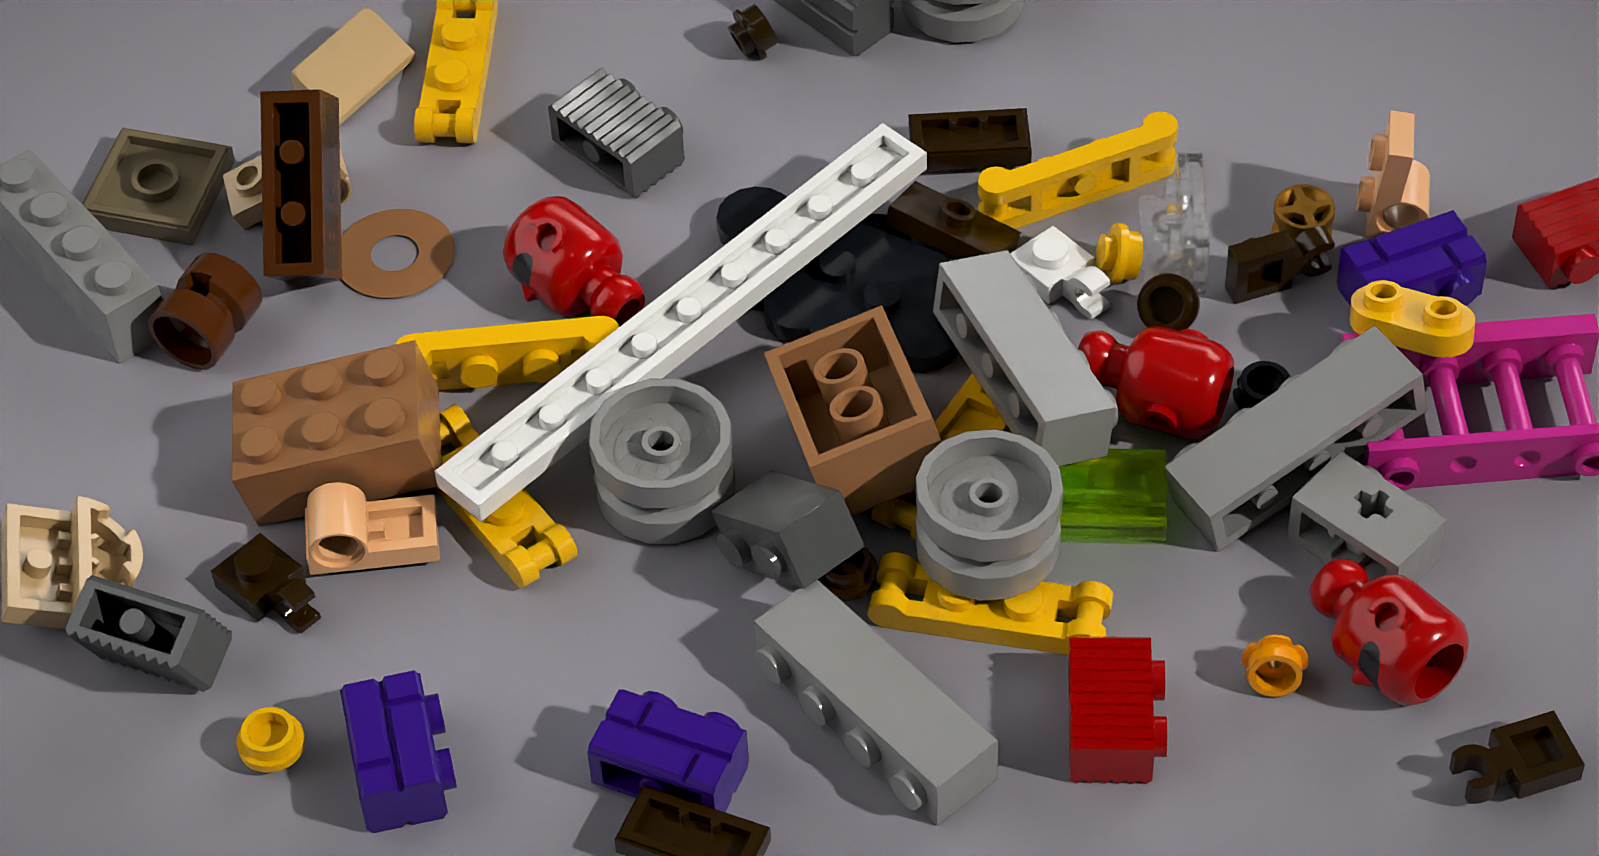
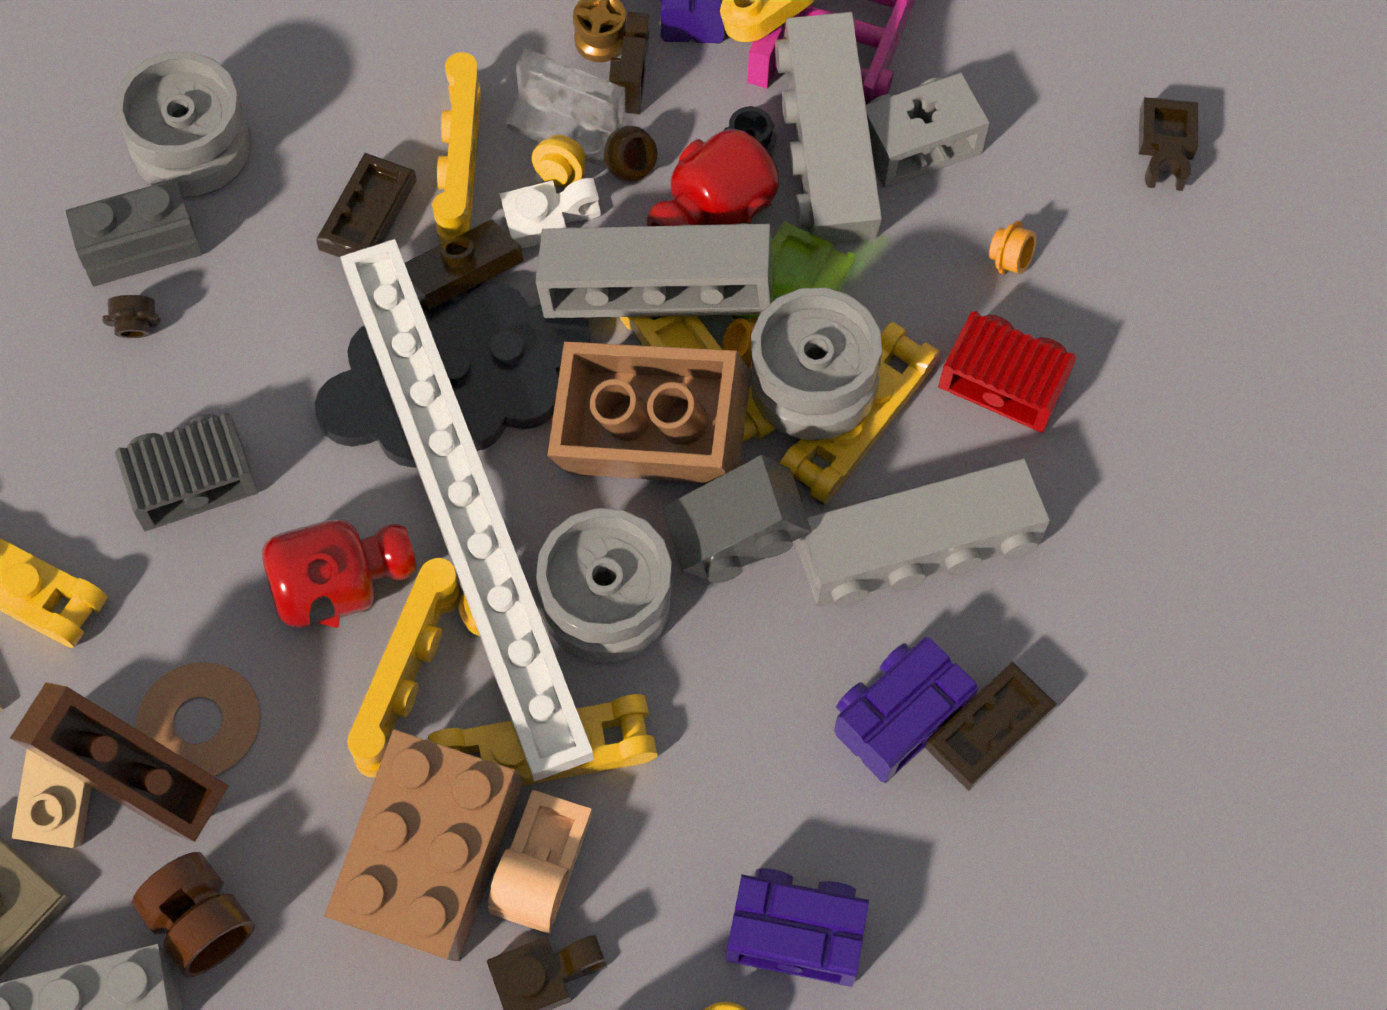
camera: 70 degrees left, 15 degrees up
red piece [1309,558,1469,706] -> none

